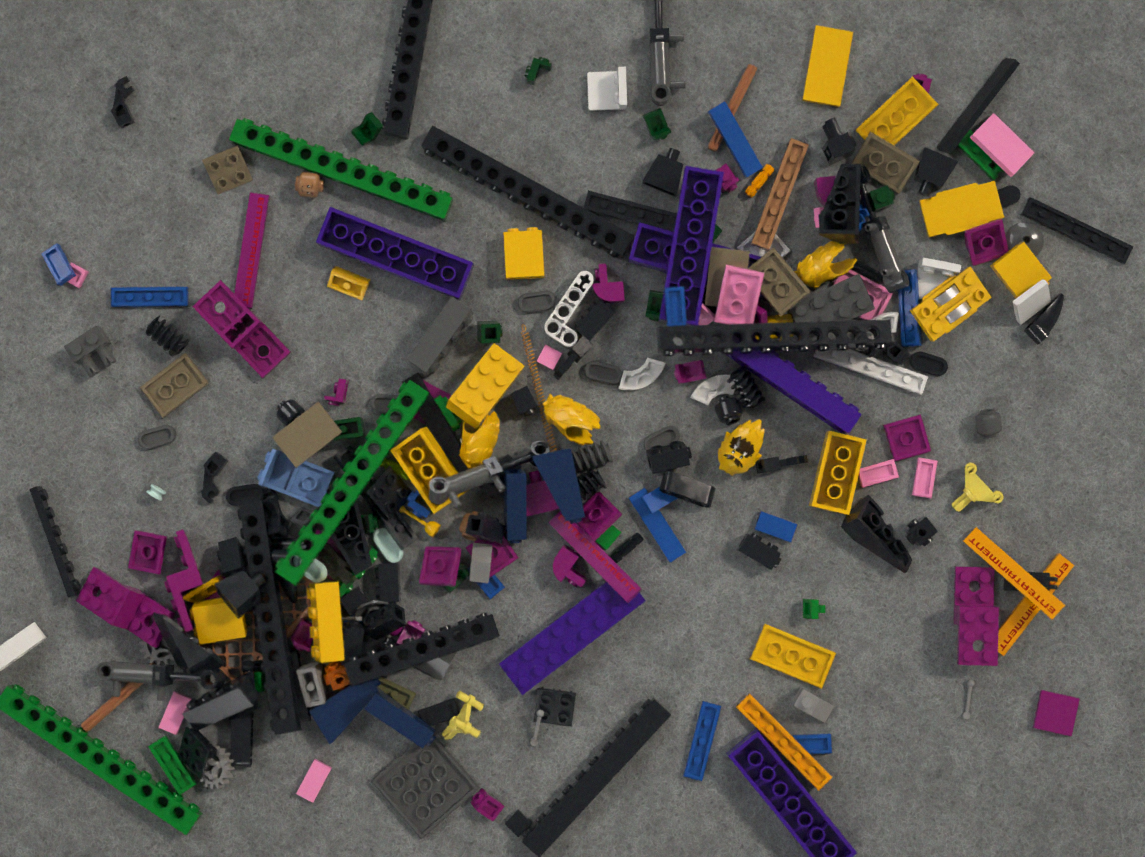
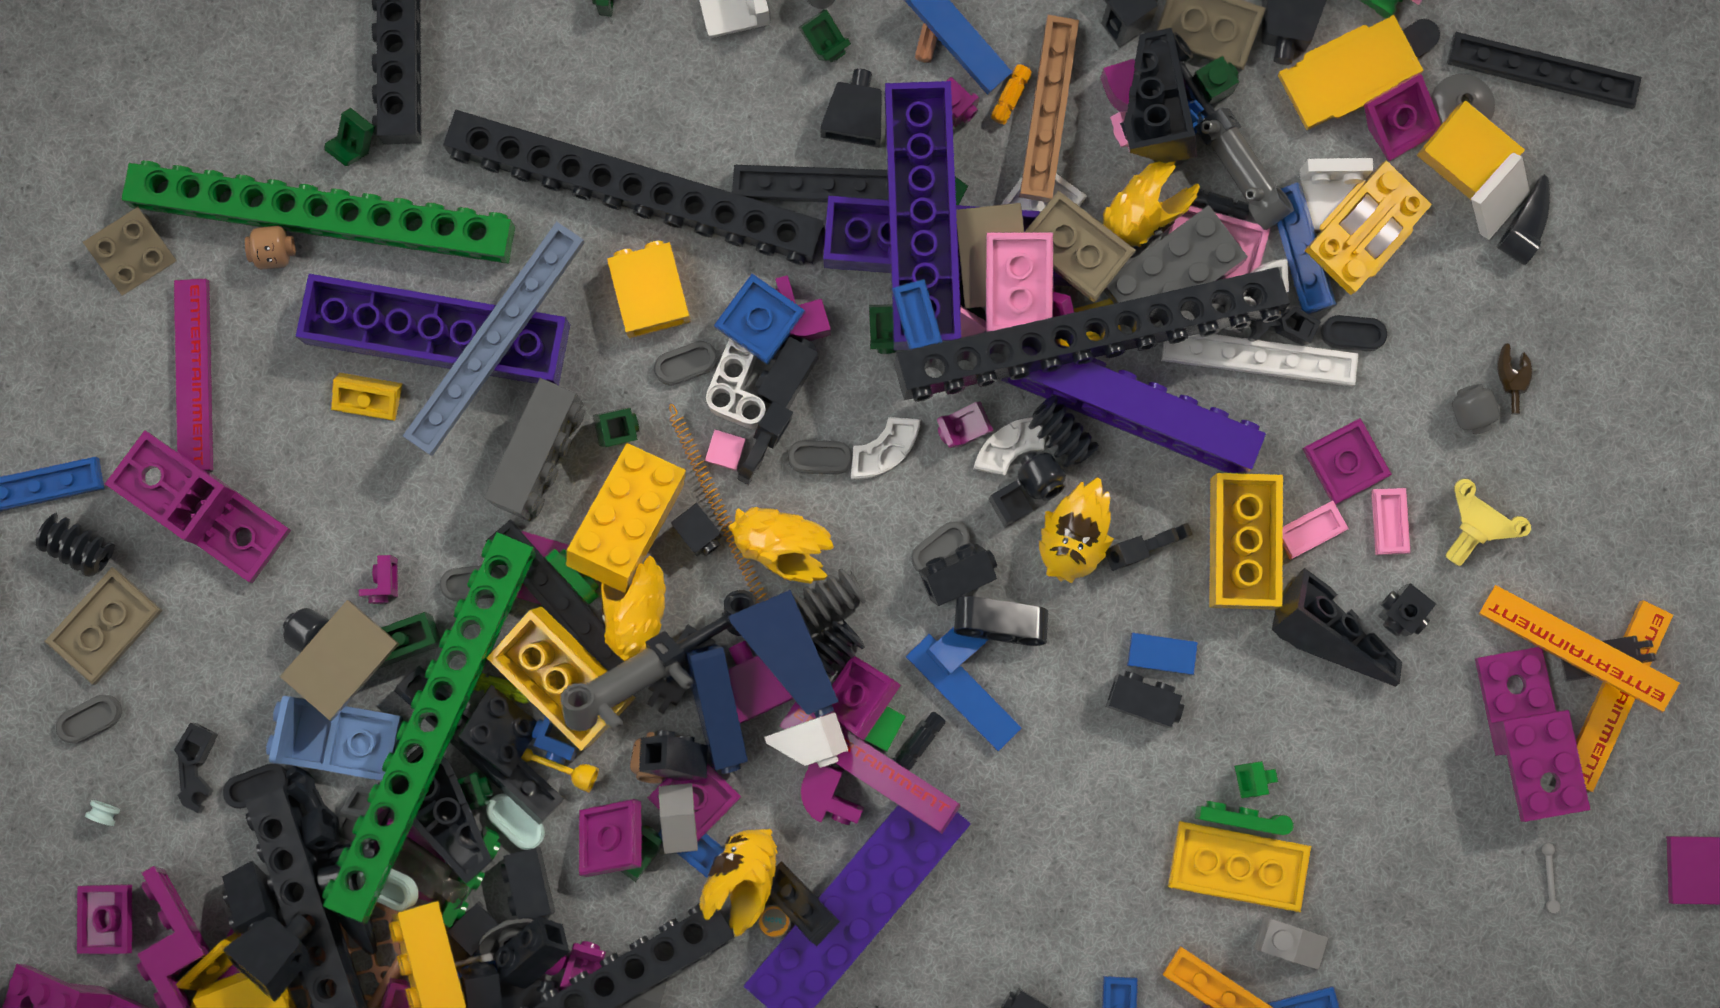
camera: 15 degrees left, 5 degrees down
none -> sand blue plate [403,221,585,456]
none -> yellow head [700,829,778,937]
none -> blue tile [714,274,805,365]
none -> tile [757,904,791,939]
none -> white slope [765,712,848,768]
none -> black tile [769,861,840,947]
none -> black panel [989,479,1034,527]
none -> green plate [1195,801,1294,835]
none -> dark brown hand [1497,343,1533,415]

